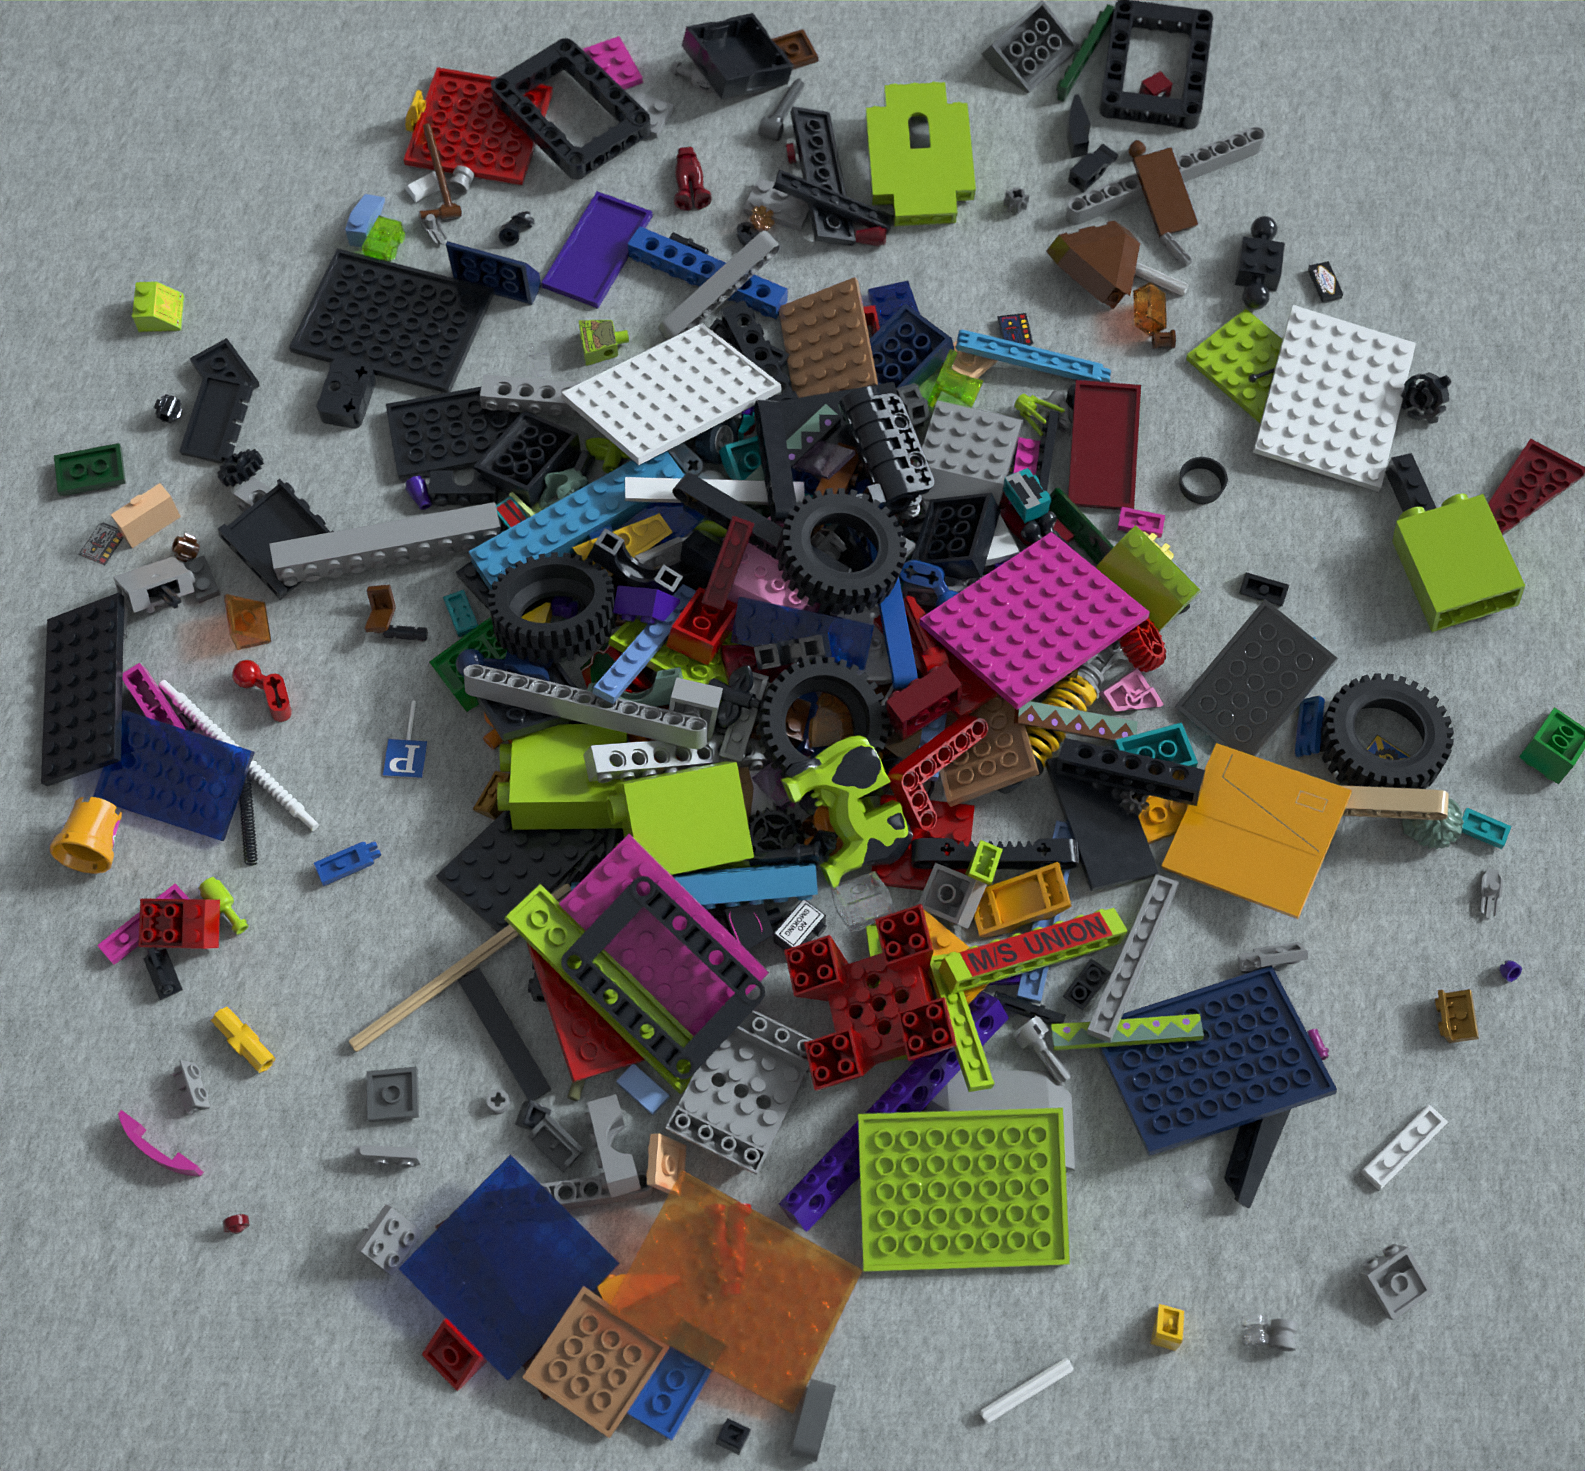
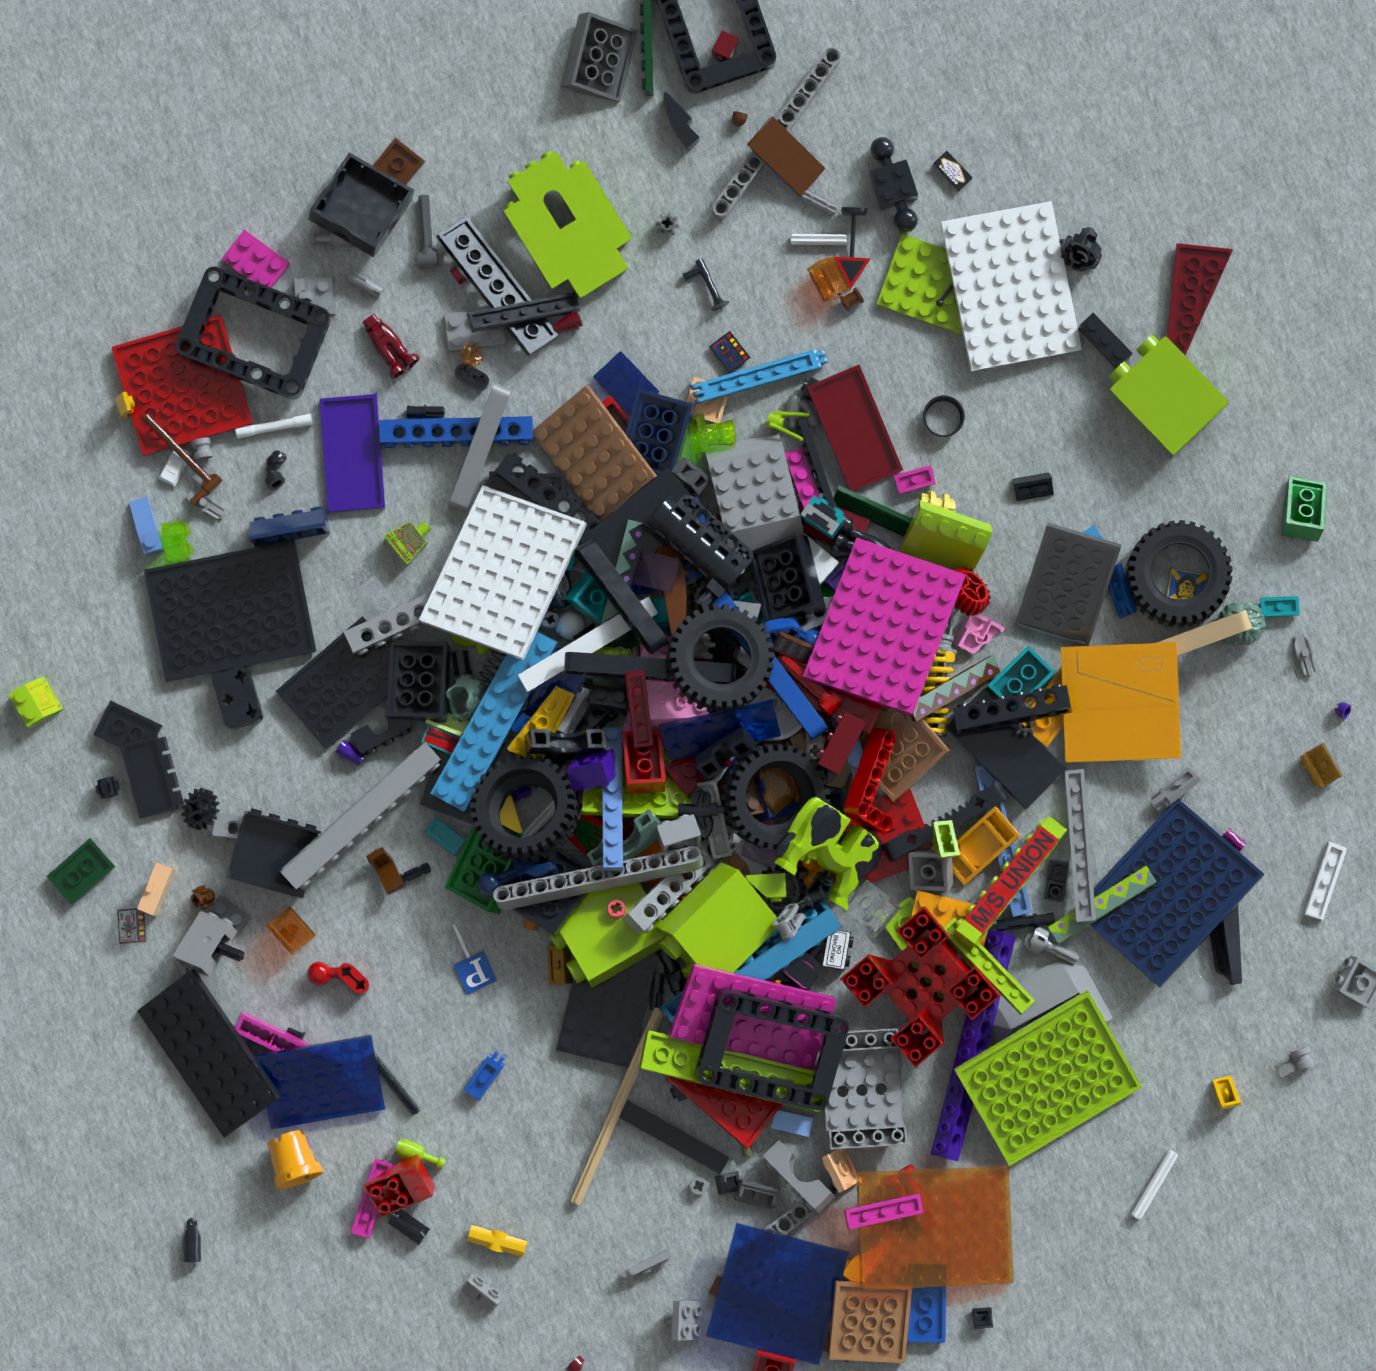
camera: 30 degrees left, 20 degrees up
dark pink slope [118,1110,204,1176] -> none
white hose [158,680,319,831] -> none
dark grey plate [367,1067,419,1122] -> none
dark grey beam [791,1378,836,1463] -> none
reddish brown panel [1046,220,1140,309] -> none
black piece [1068,144,1119,193] -> none
none -> white piece [235,414,313,439]
none -> light grey axle [347,271,384,299]
none -> coral bush [608,900,626,919]
none -> black piece [682,258,729,311]
none -> lime slope [746,873,786,903]
none -> tile [772,631,814,664]
none -> light grey piece [773,903,805,940]
none -> black piece [833,207,871,290]
none -> dark pink plate [844,1194,924,1229]

